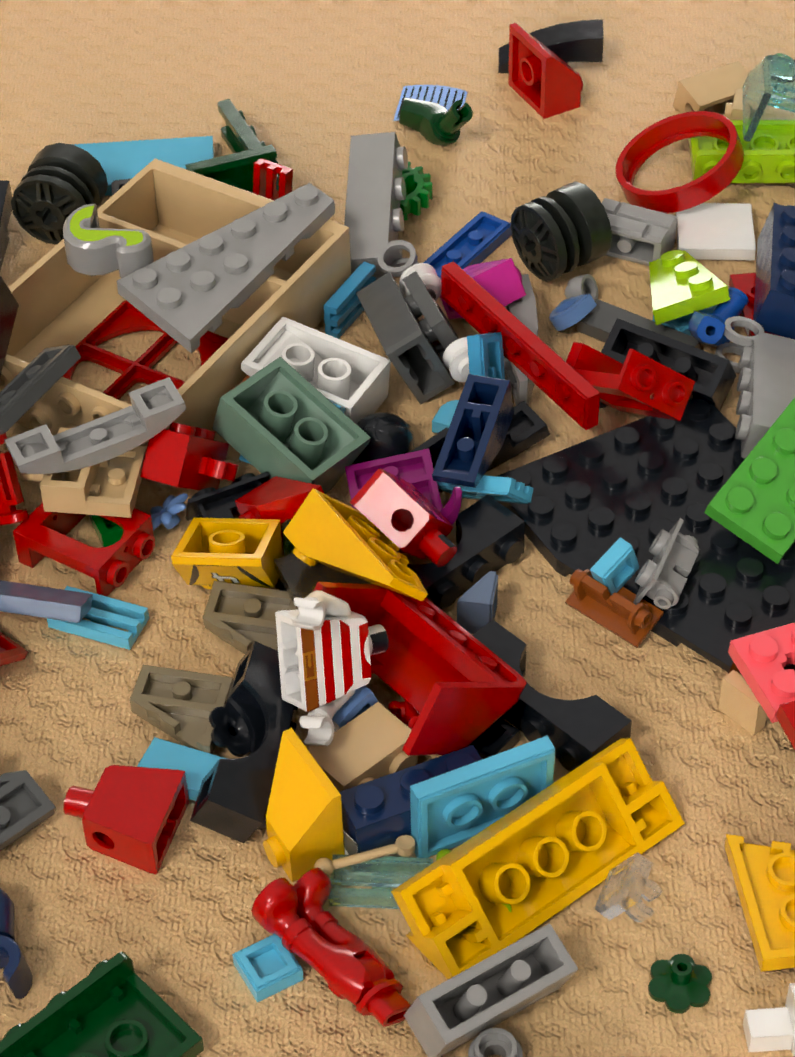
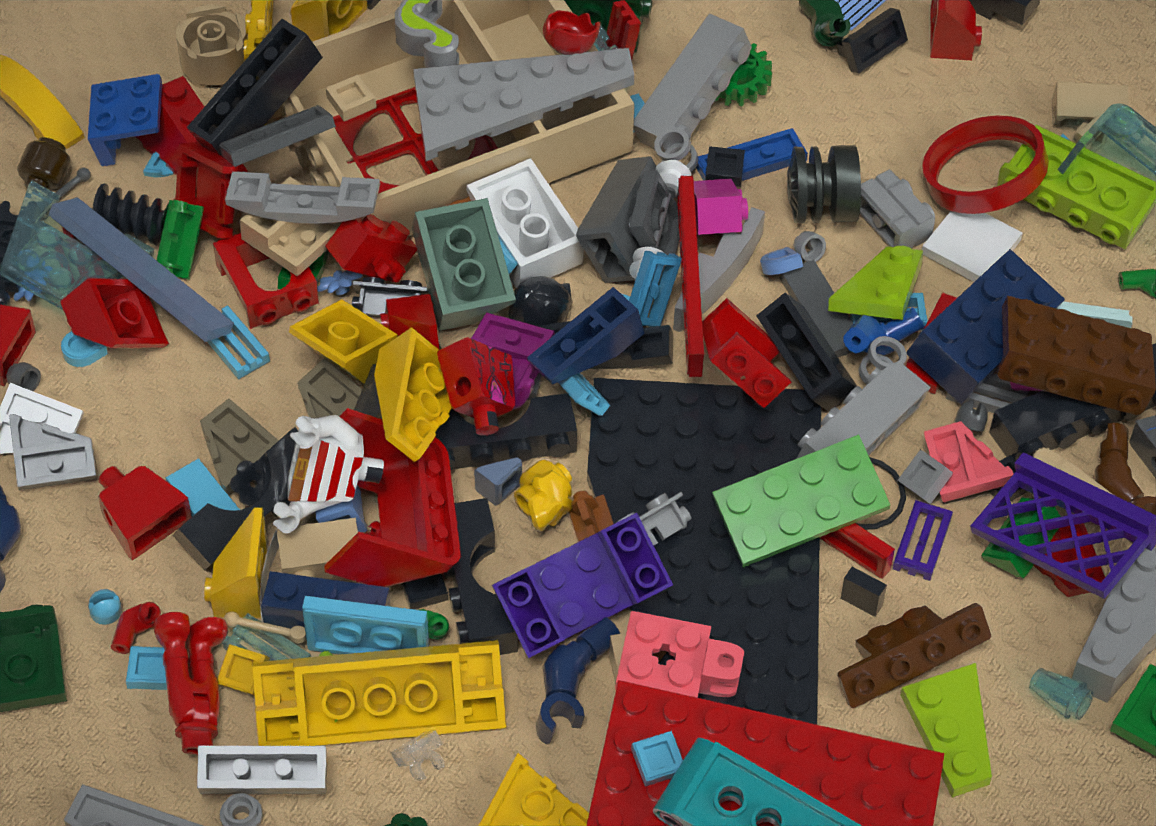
camera: 30 degrees right, 10 degrees up
dark azure tile [324,262,376,339] -> none
medium azure tile [590,537,640,595] -> none
none -> medium azure hinge [88,589,122,625]
none -> red arm [110,601,161,654]
none -> yellow tile [217,644,270,695]
none -> tan plate [326,74,376,121]
none -> dark purple slope [492,513,673,658]
none -> yellow head [514,460,573,532]
none -> dark blue piece [536,617,620,744]
none -> red hair [543,10,600,55]
none -> black tile [705,146,745,187]
none -> black hinge [837,8,908,73]

